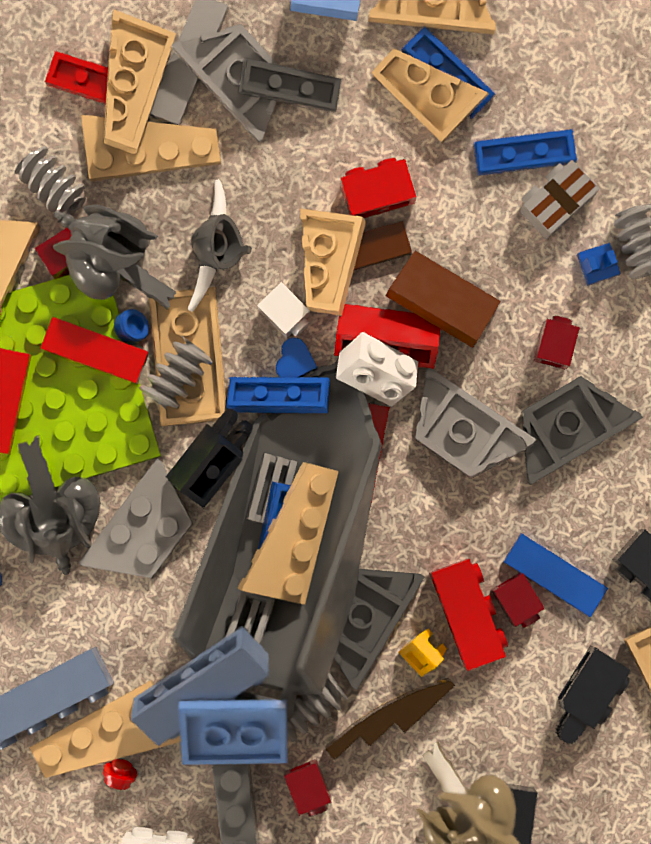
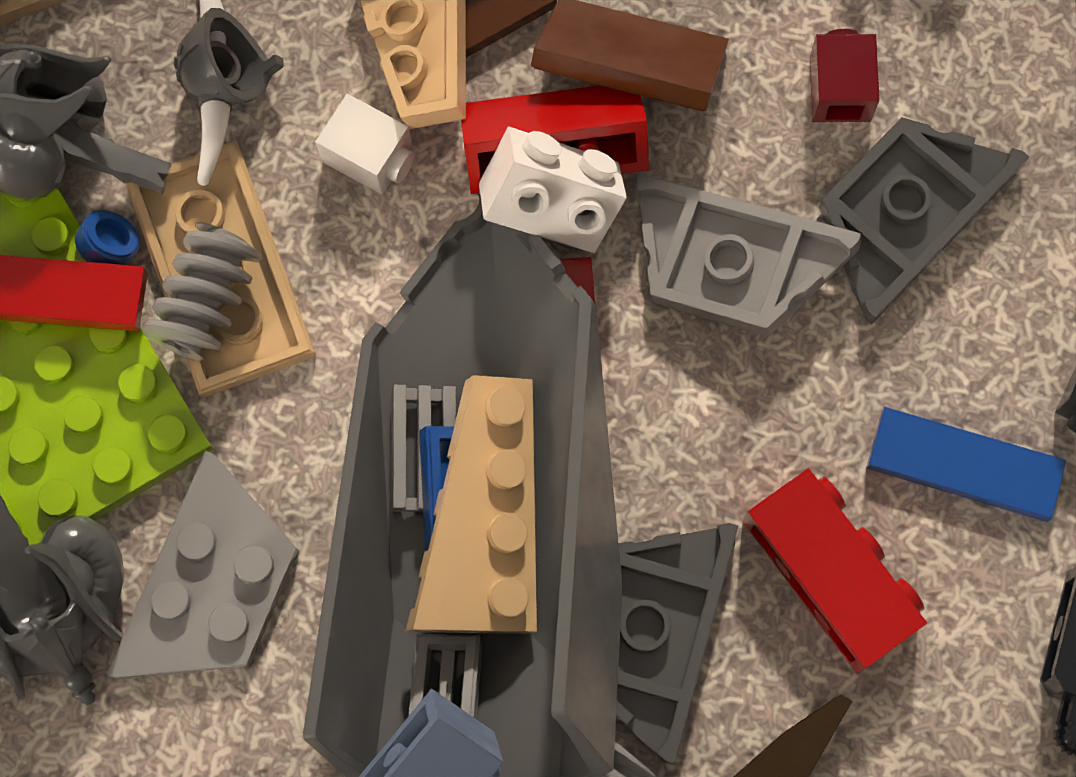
camera: 15 degrees left, 10 degrees down
black hinge [165,408,253,508] -> none
blue tile [226,377,331,413] -> none
blue tile [276,337,317,377] -> none
yellow tile [398,628,447,677] -> none
dark red brick [491,573,545,628] -> none

